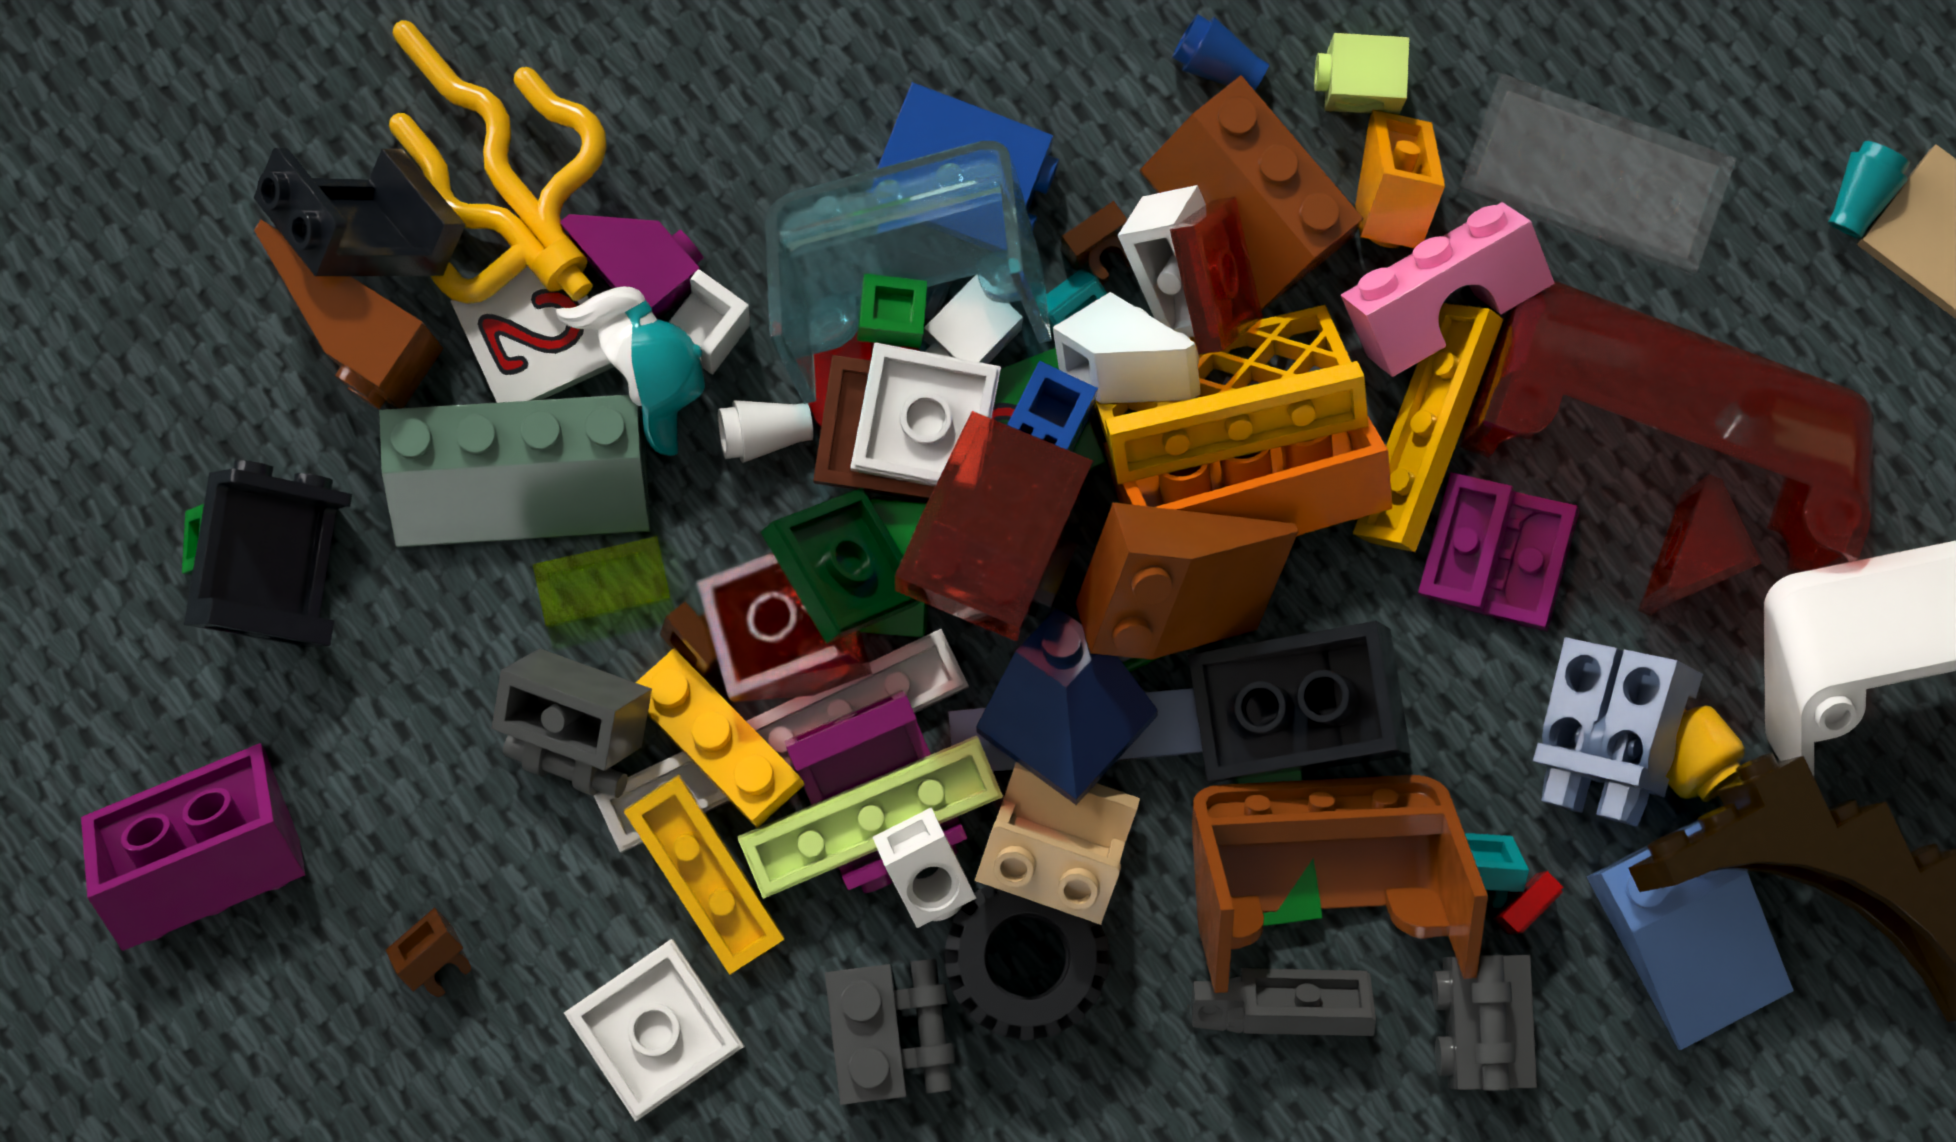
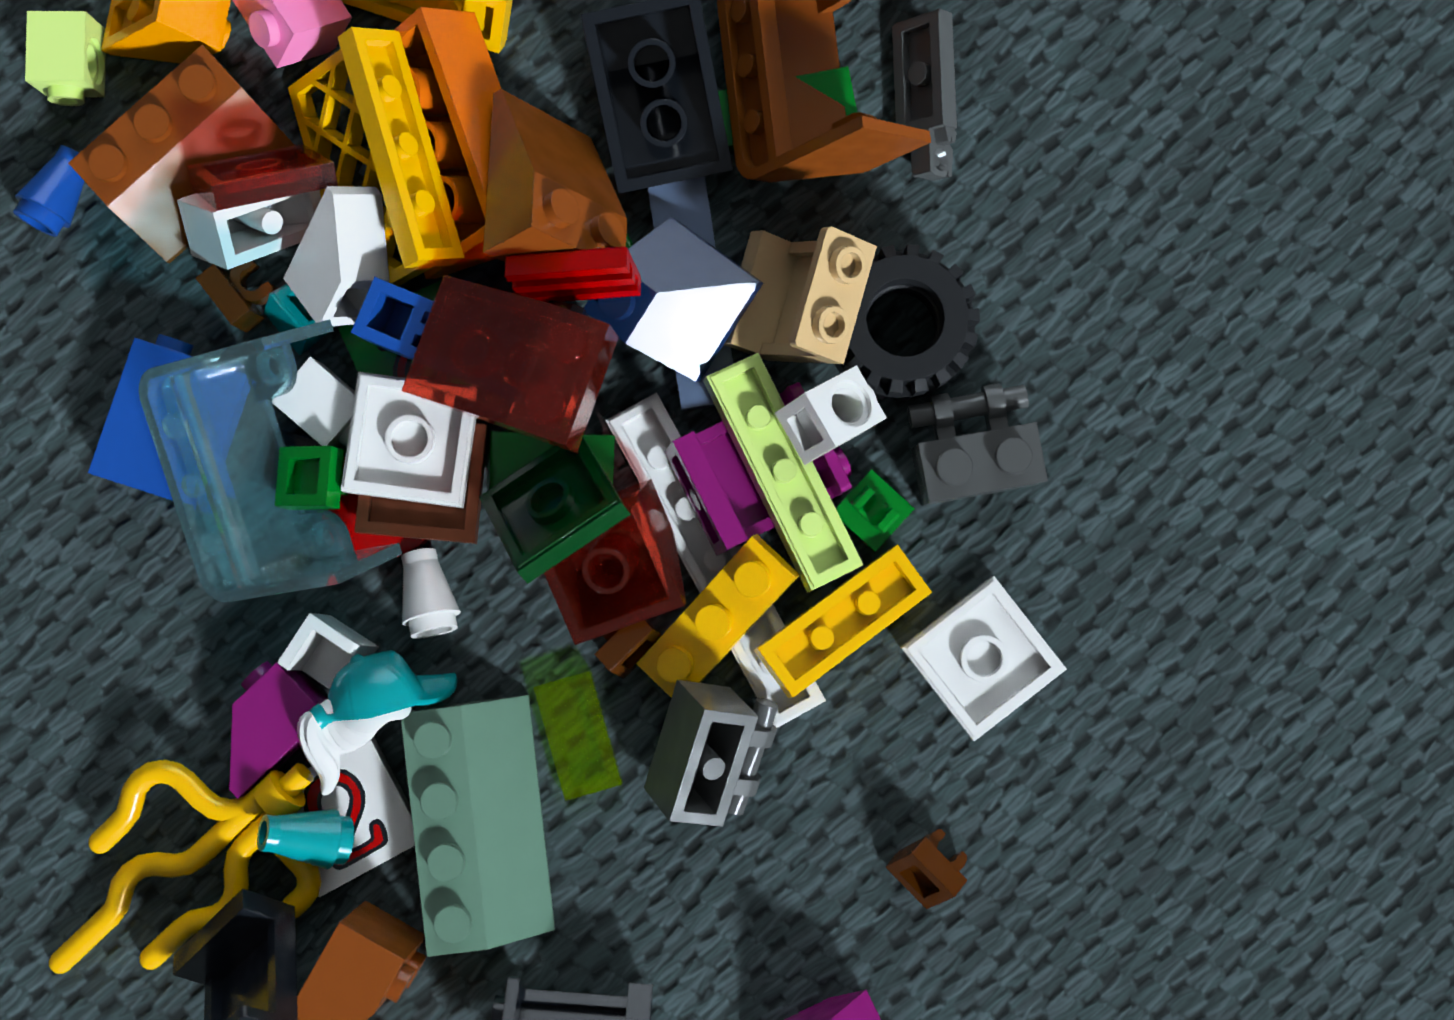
camera: 90 degrees left, 5 degrees up
none -> teal cone [257,809,354,870]
none -> red tile [505,246,641,304]
none -> green tile [836,469,915,552]

